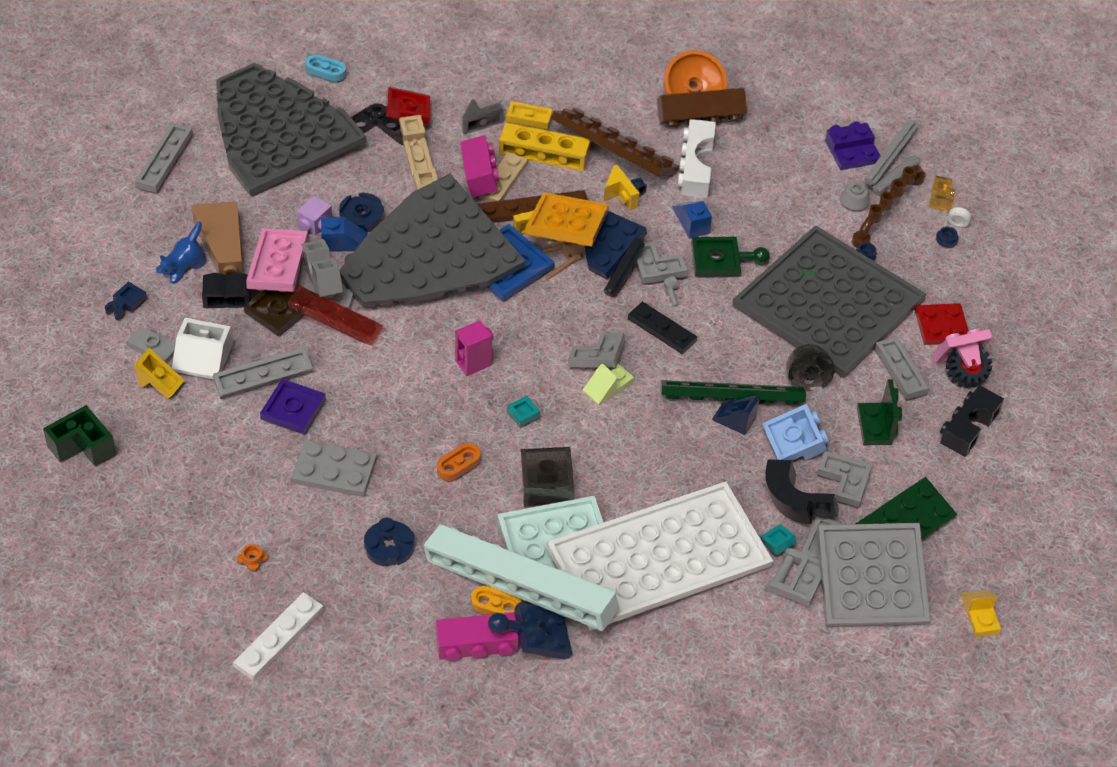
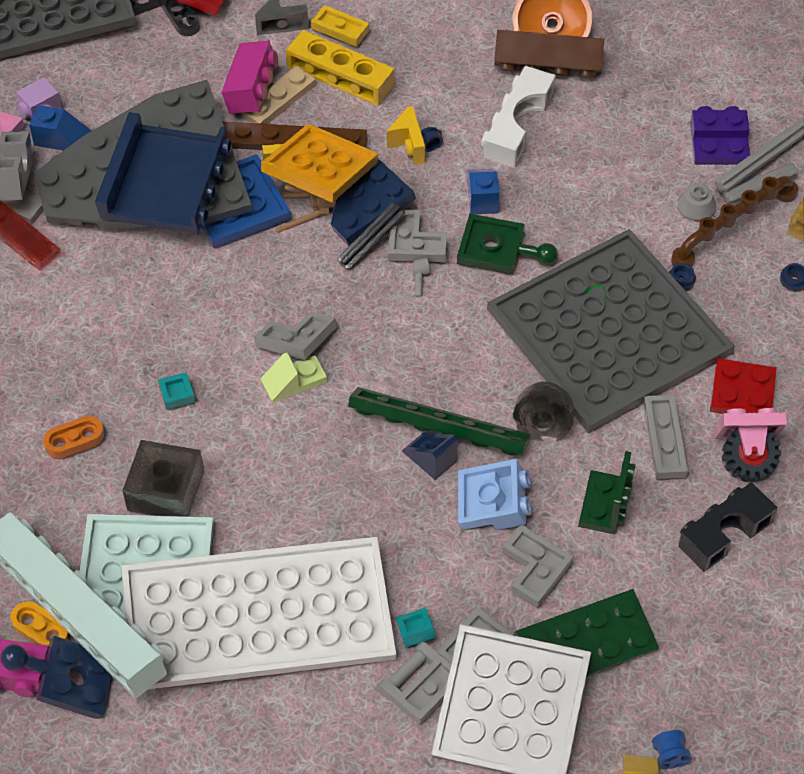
camera: 20 degrees right, 5 degrees up
dark blue plate [339,192,384,232] -> none
tan slope [399,115,438,190] -> none
dark pink brick [455,320,494,376] -> none
reddish brown plate [551,108,680,177] -> none
black plate [627,301,697,355] -> none
black arch [765,459,839,524] -> none
none -> dark blue panel [95,112,232,235]
none -> blue wheel [652,730,692,770]

